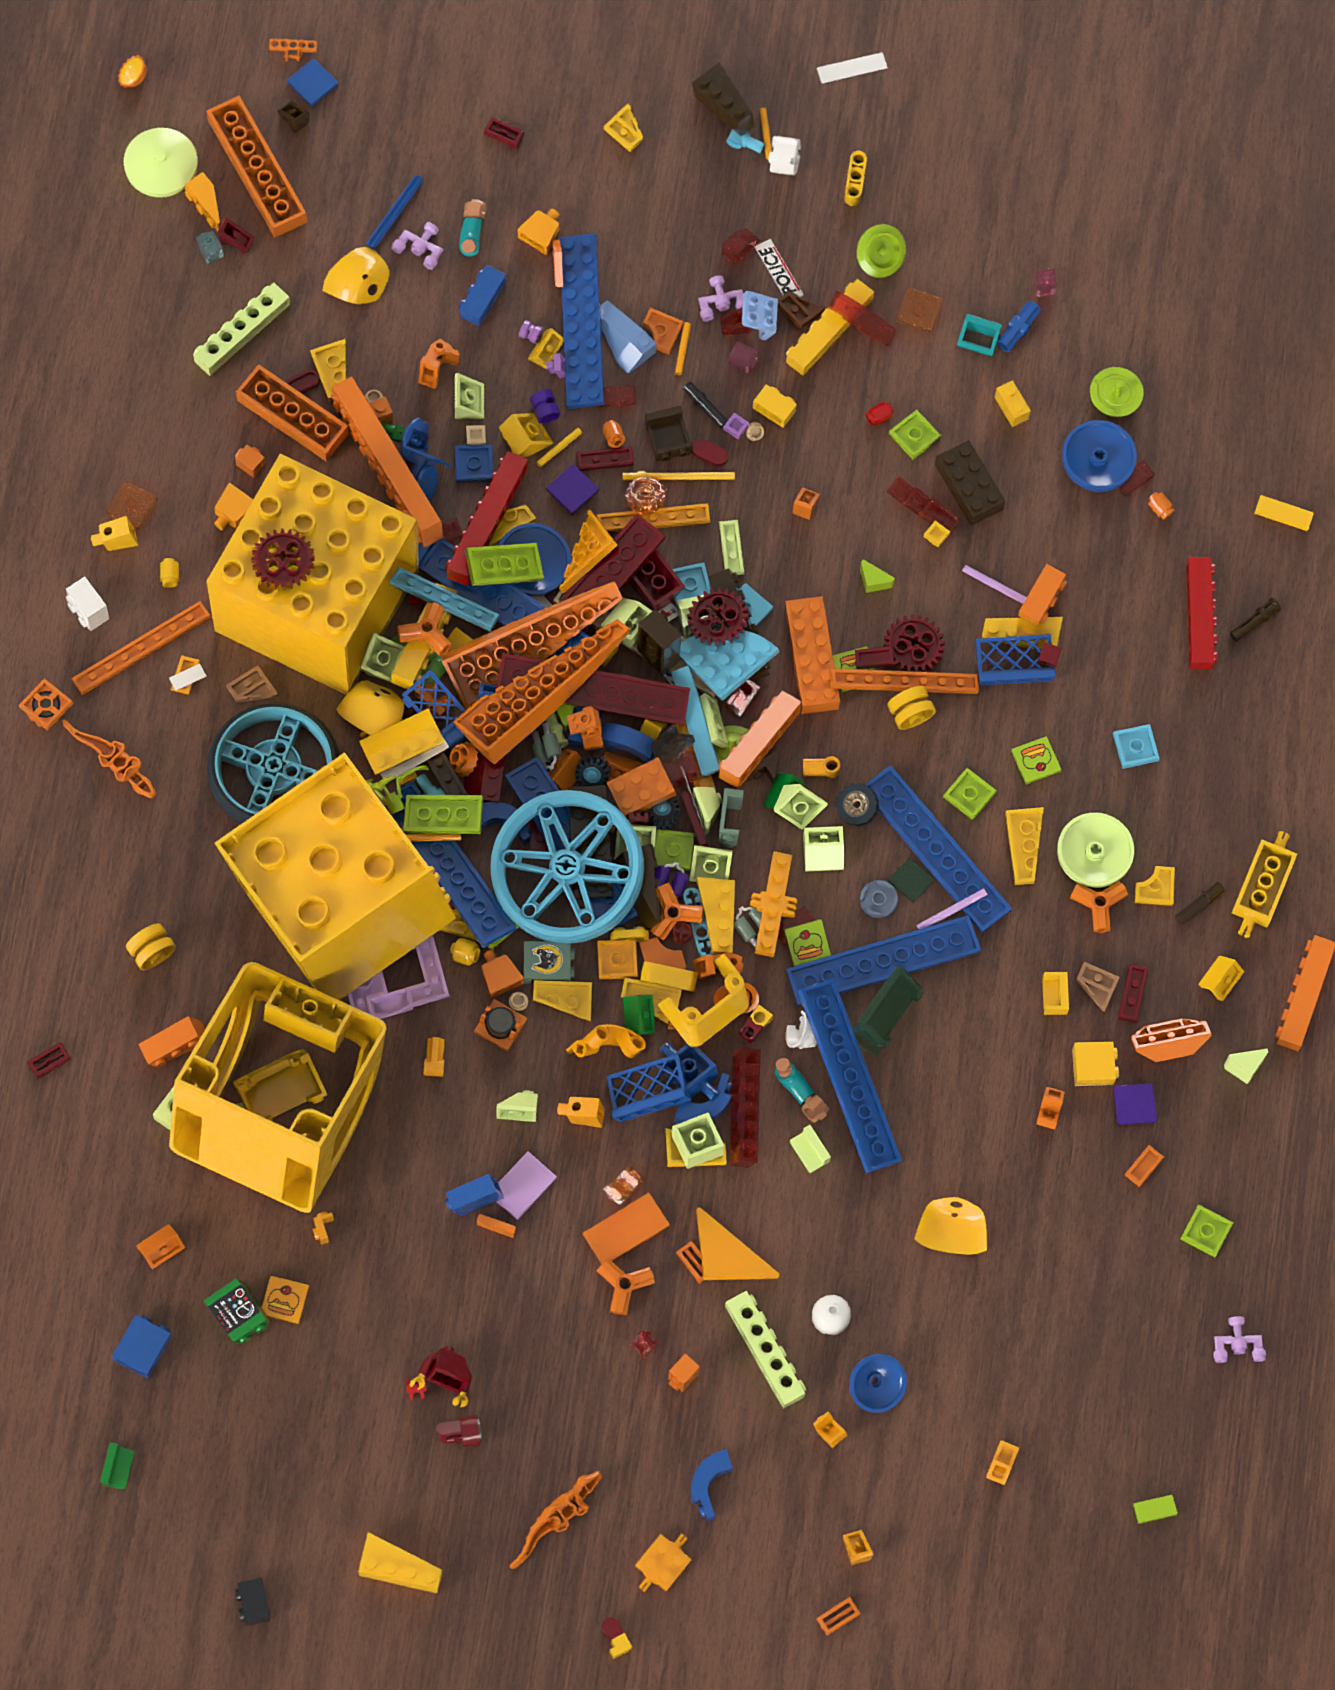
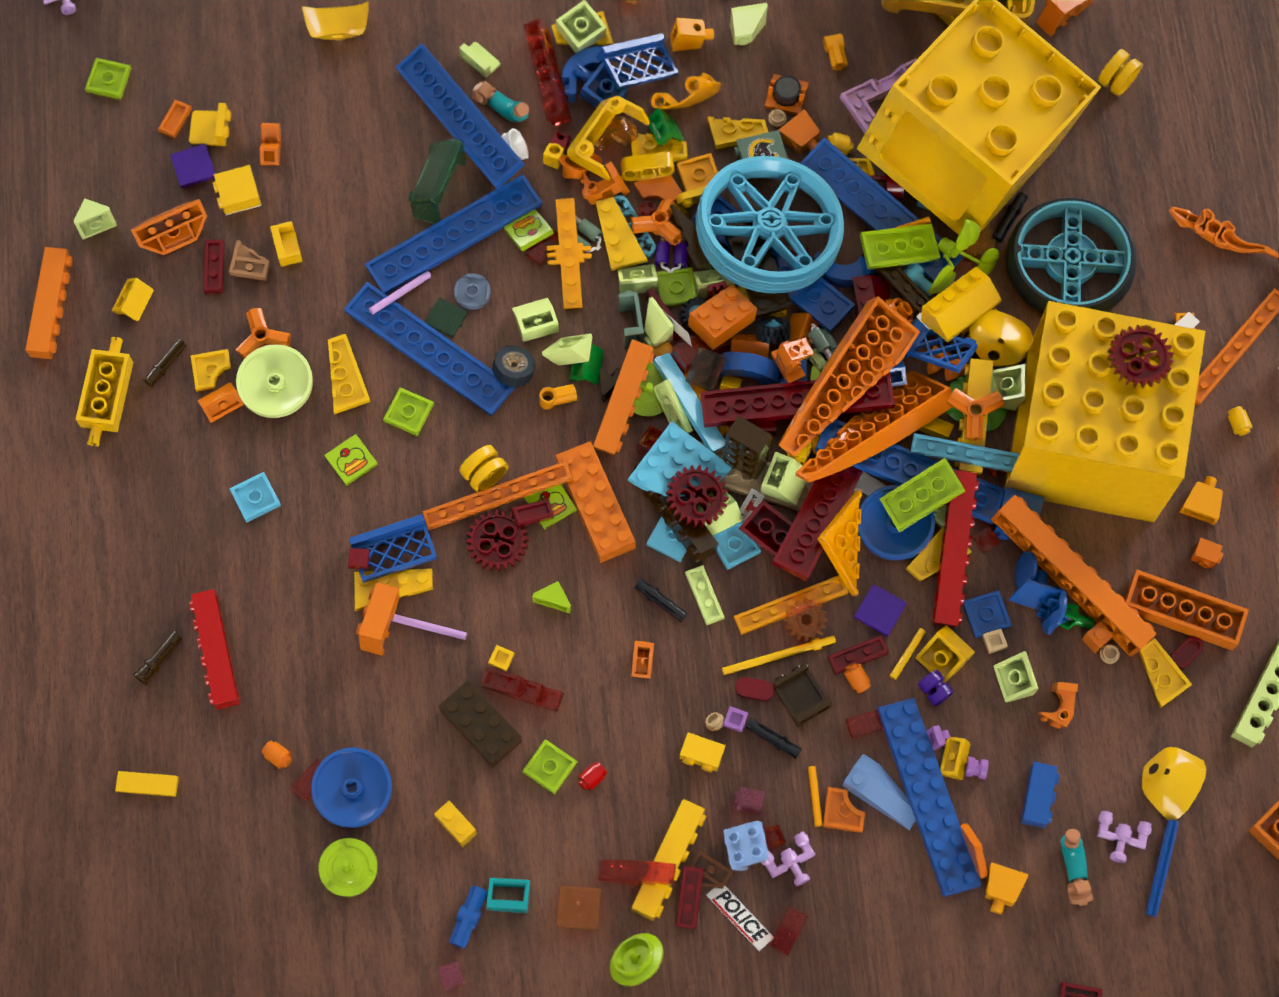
camera: 170 degrees right, 0 degrees up
none -> yellow bracket [189,103,231,146]
none -> orange panel [198,382,244,423]
none -> black pin [634,578,688,623]
none -> dark red tile [676,866,704,929]

